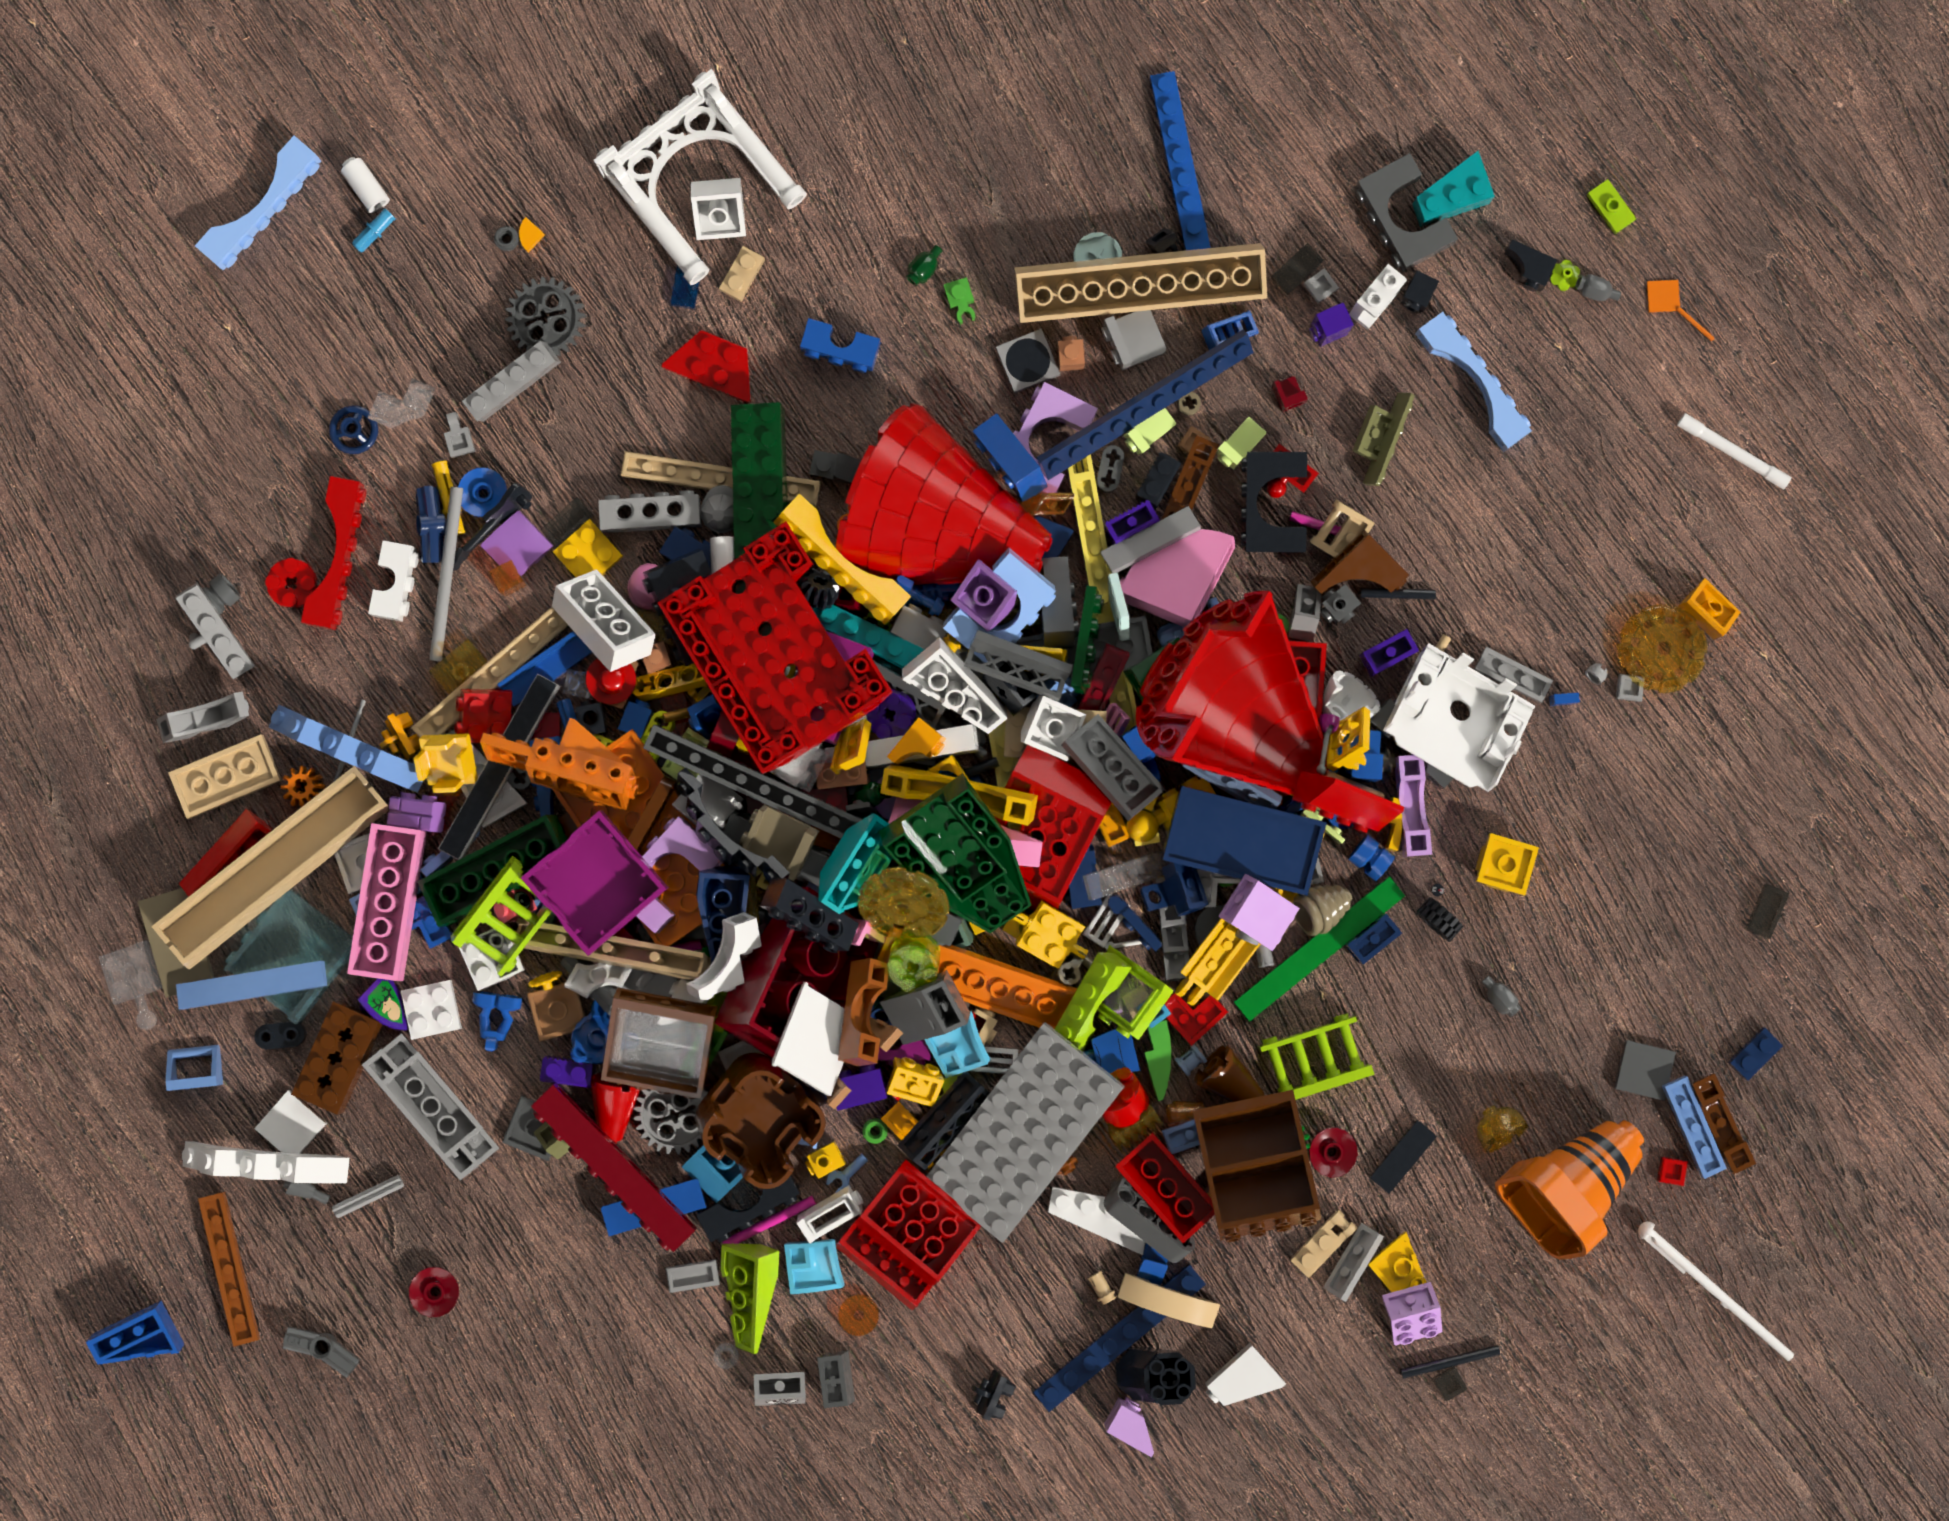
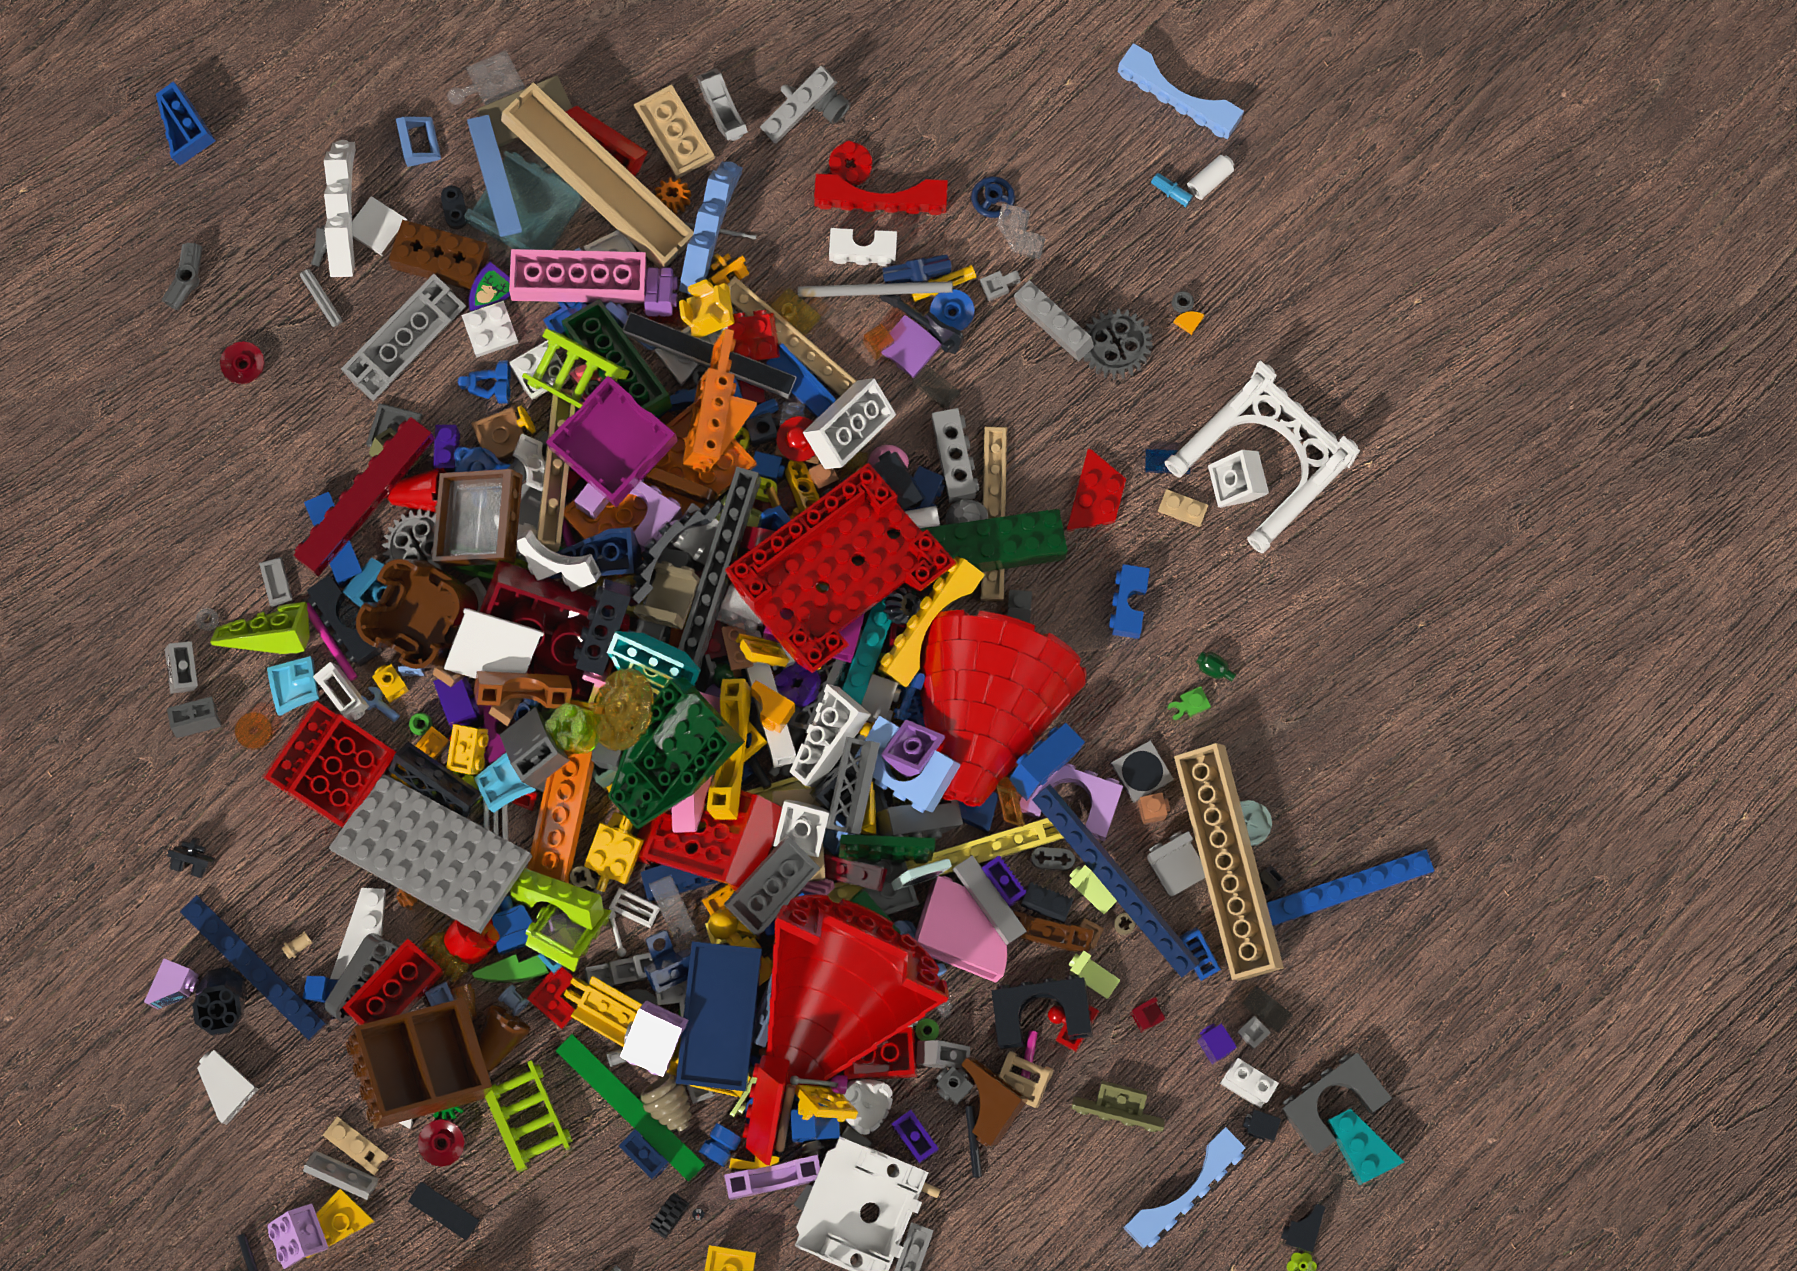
camera: 85 degrees right, 10 degrees down
dark orange plate [198,1192,260,1347] -> none
yellow plate [553,519,624,577] -> none
tan bracket [974,1008,998,1045] -> none
dark blue hinge [1108,894,1162,952] -> none
tan slope [1117,1273,1220,1328] -> none

